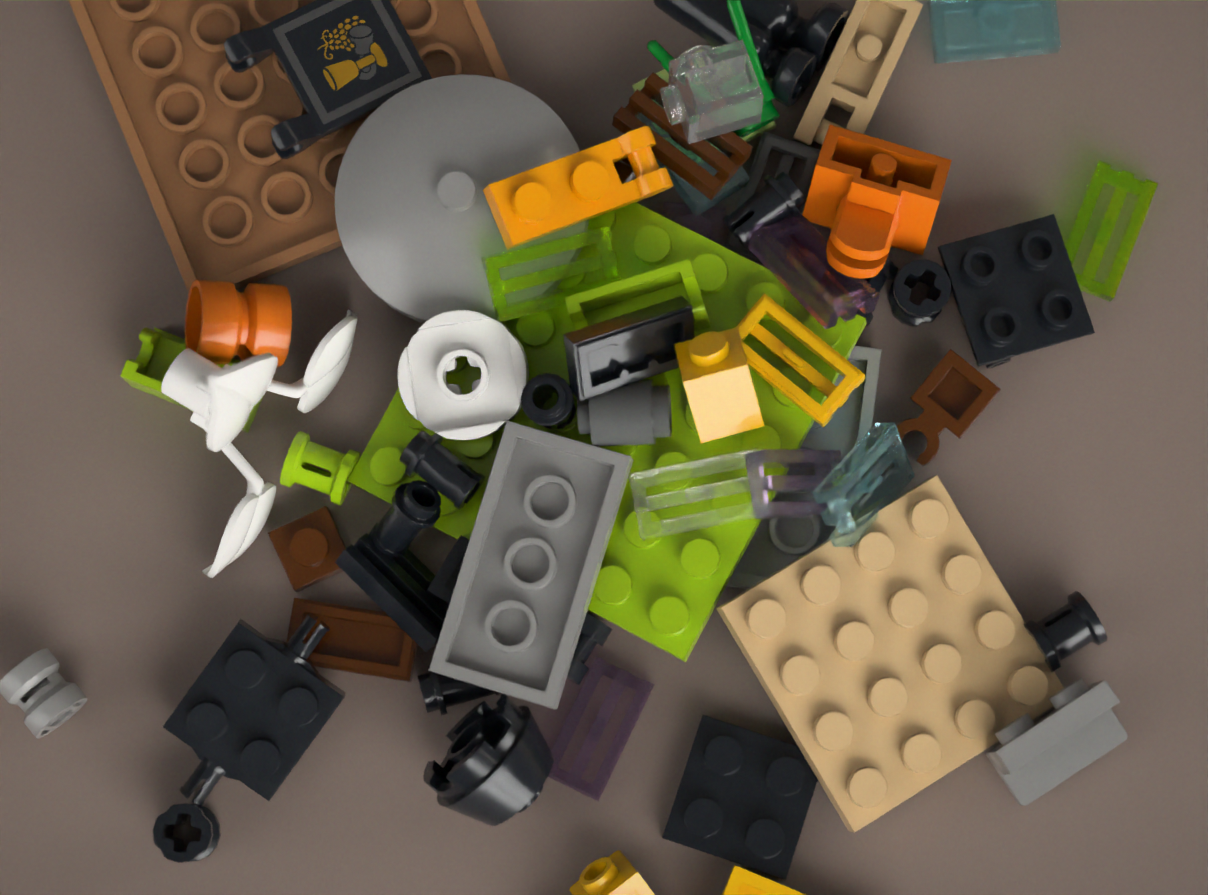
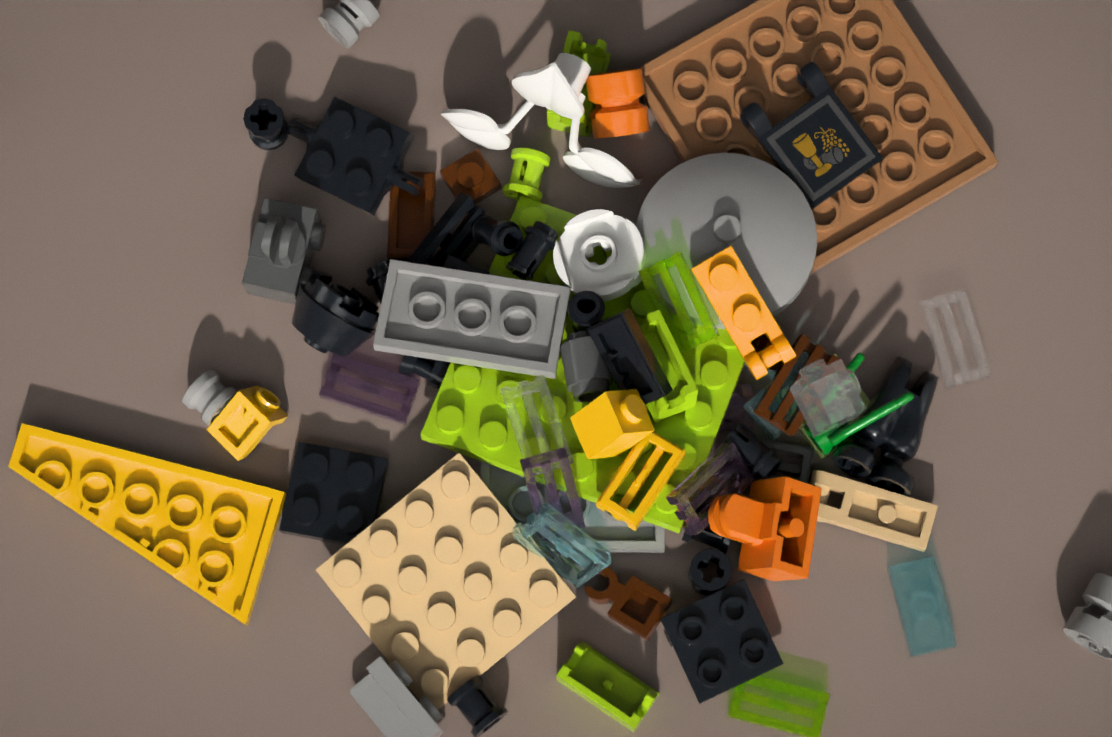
camera: 85 degrees right, 5 degrees down
none -> dark grey brick [242,198,326,304]
none -> lime hinge [556,641,660,733]

